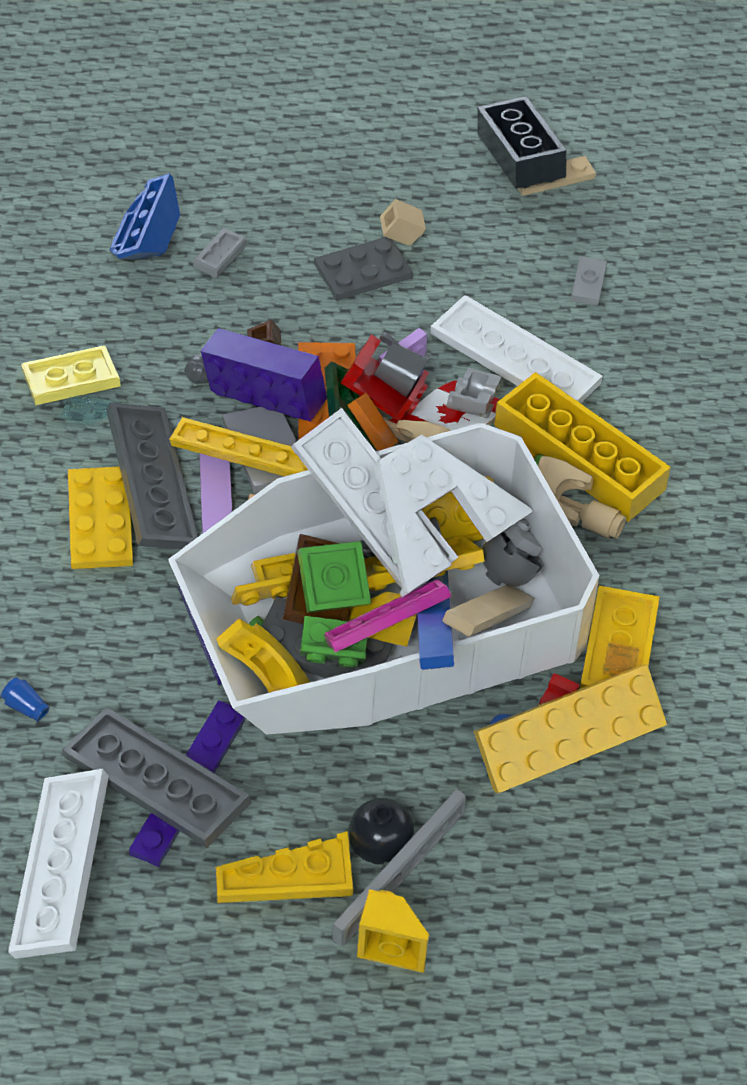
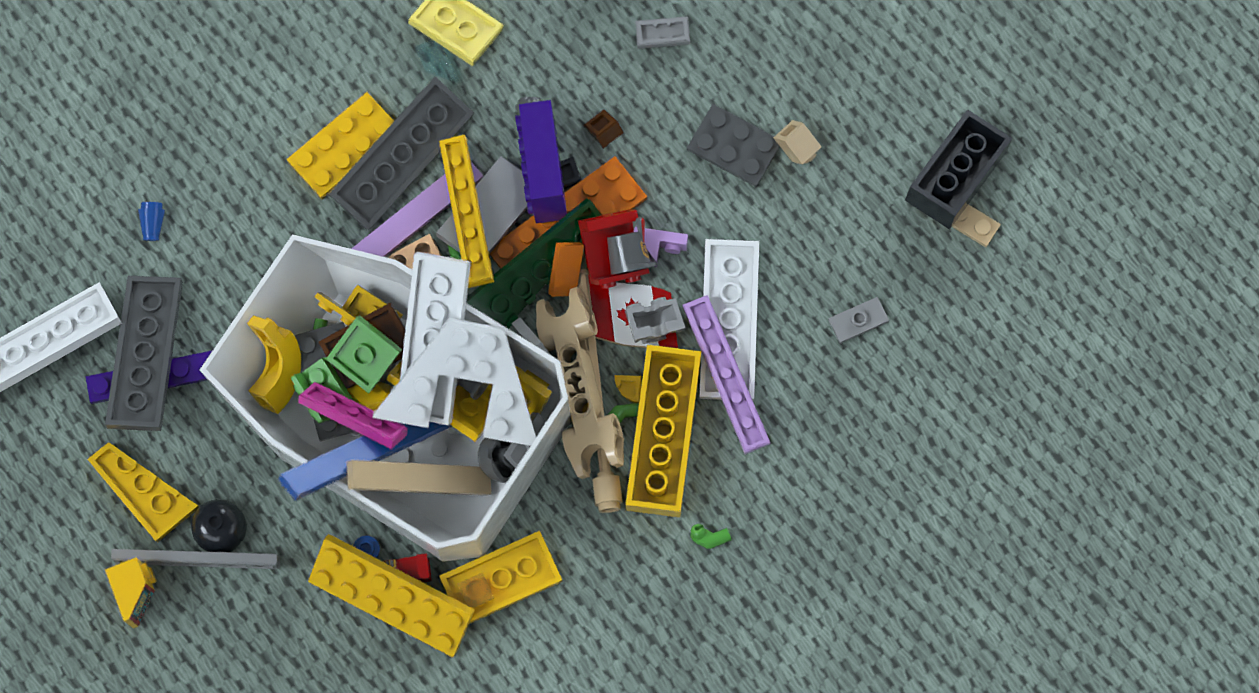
camera: 60 degrees right, 25 degrees up
none -> lavender tile [682,295,770,454]
none -> bright green arm [690,524,732,549]

